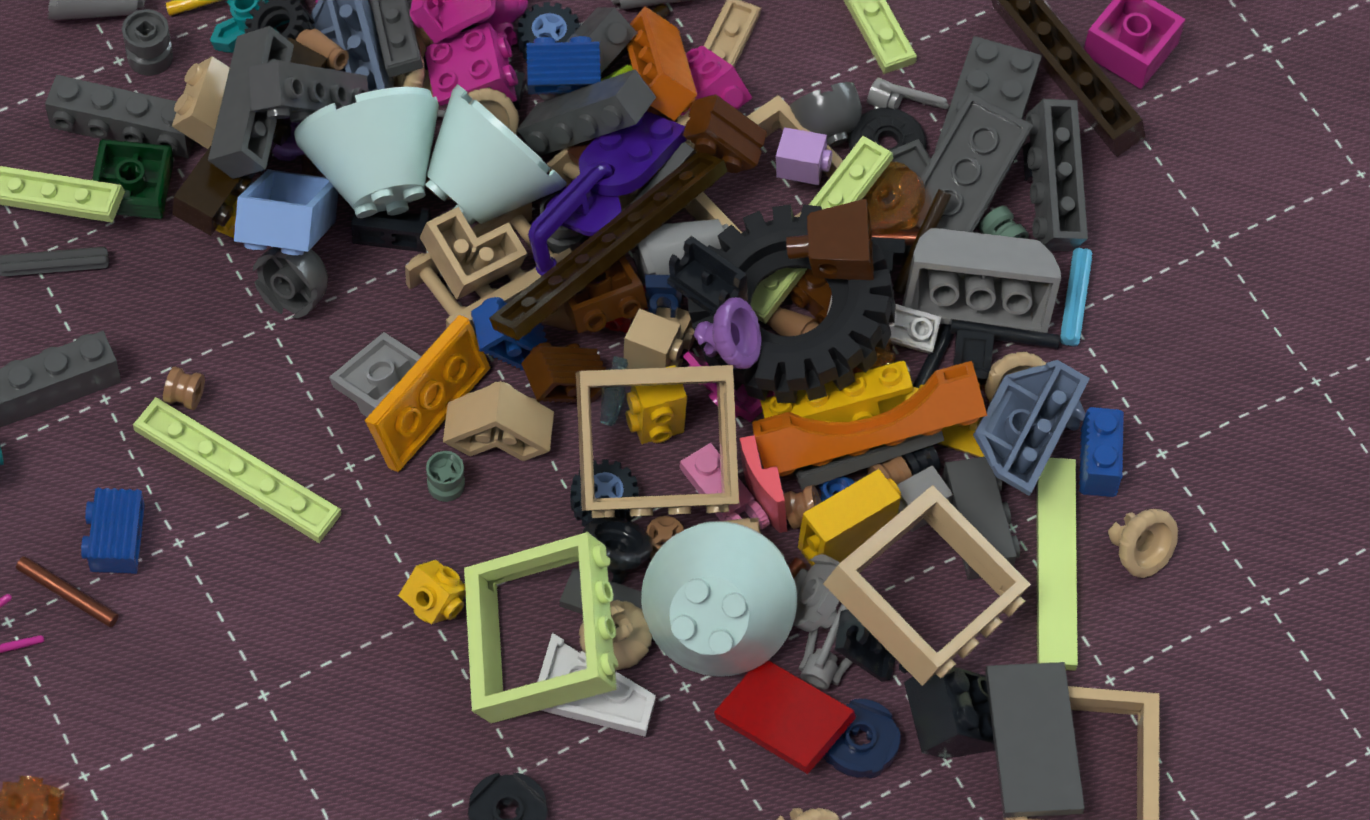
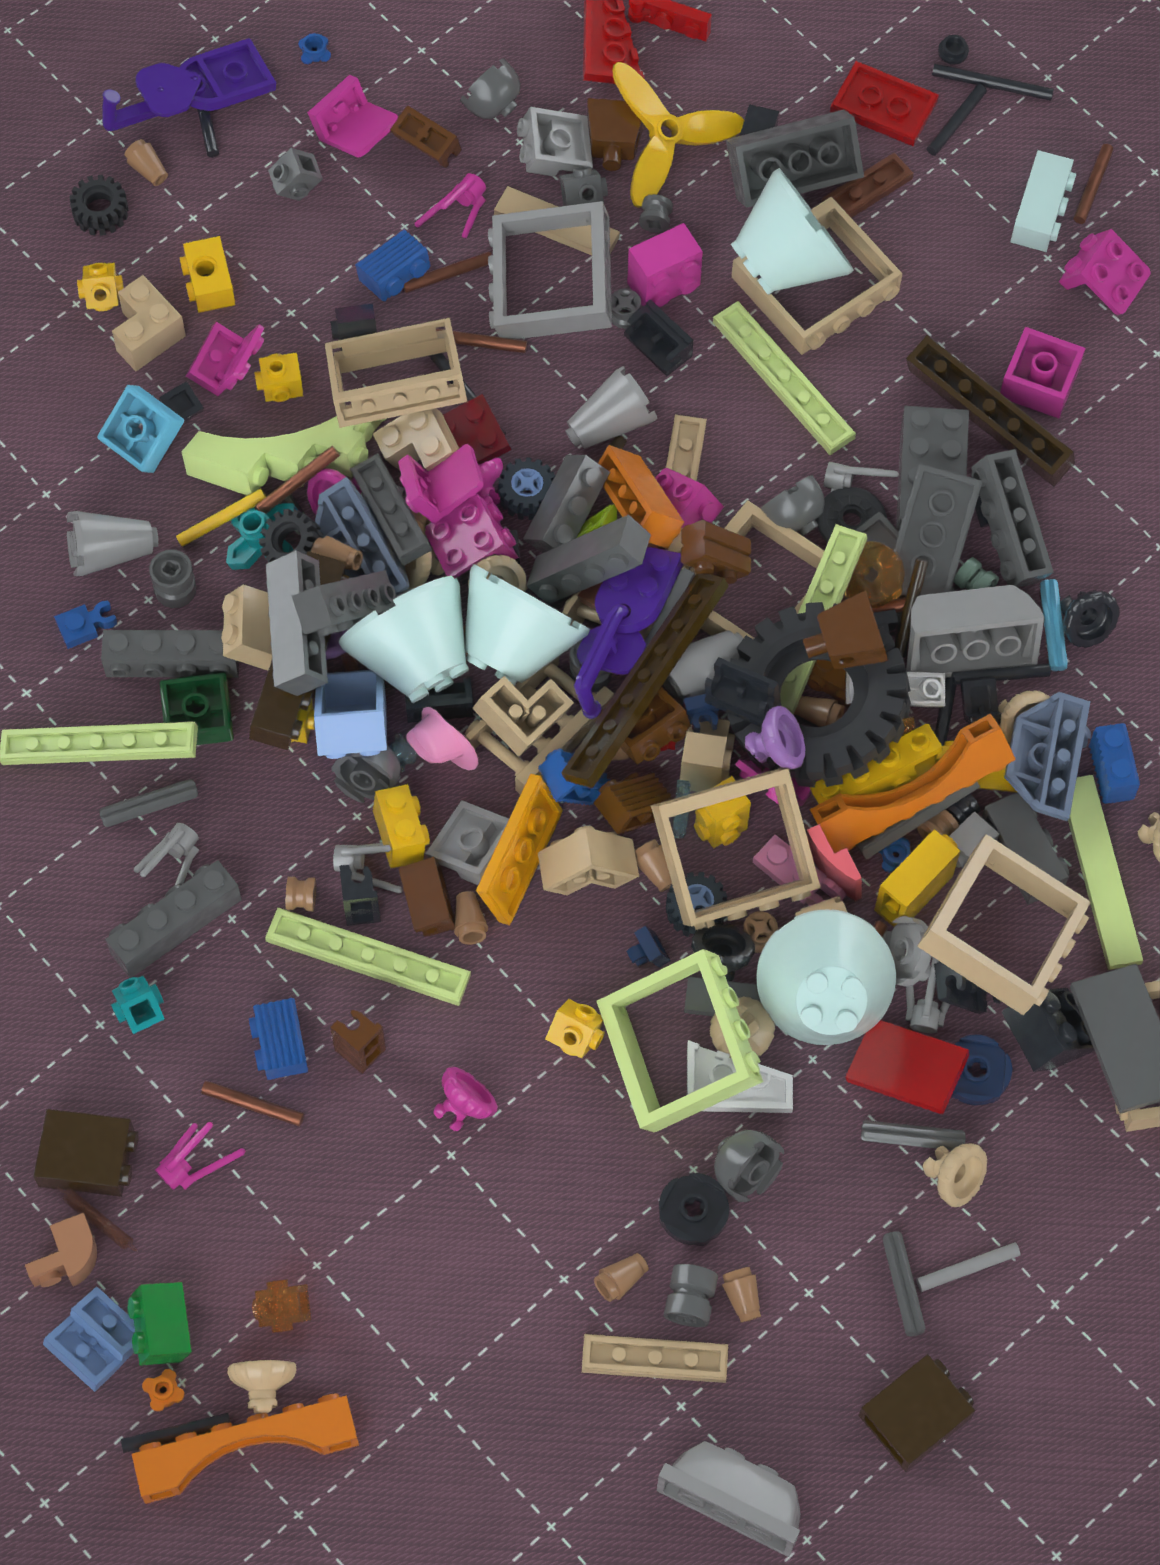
camera: 10 degrees left, 5 degrees up
sand green wheel [426,451,465,502] -> none
blue brick [527,36,601,95] -> none
lavender brick [776,127,832,185] -> none
medium nougat wheel [783,485,821,529] -> none
none -> blue plate [54,601,118,649]
none -> light grey plant [134,823,199,885]
none -> reddish brown hinge [330,1010,386,1074]
none -> light grey plant [333,843,403,893]
none -> black hinge [339,865,381,926]
none -> yellow brick [373,784,430,869]
none -> clear light blue plate [389,733,416,772]
none -> reddish brown hinge [398,857,455,937]
none -> bright pink piece [406,707,478,770]
none -> dark pink hair [434,1067,498,1131]
none -> medium nougat cone [454,891,488,945]
none -> dark blue tile [626,926,671,968]
none -> medium nougat cone [635,839,672,892]
none -> dark grey cylinder [714,1129,784,1202]
none -> dark grey axle [861,1120,966,1150]
none -> black hair [1060,590,1120,648]

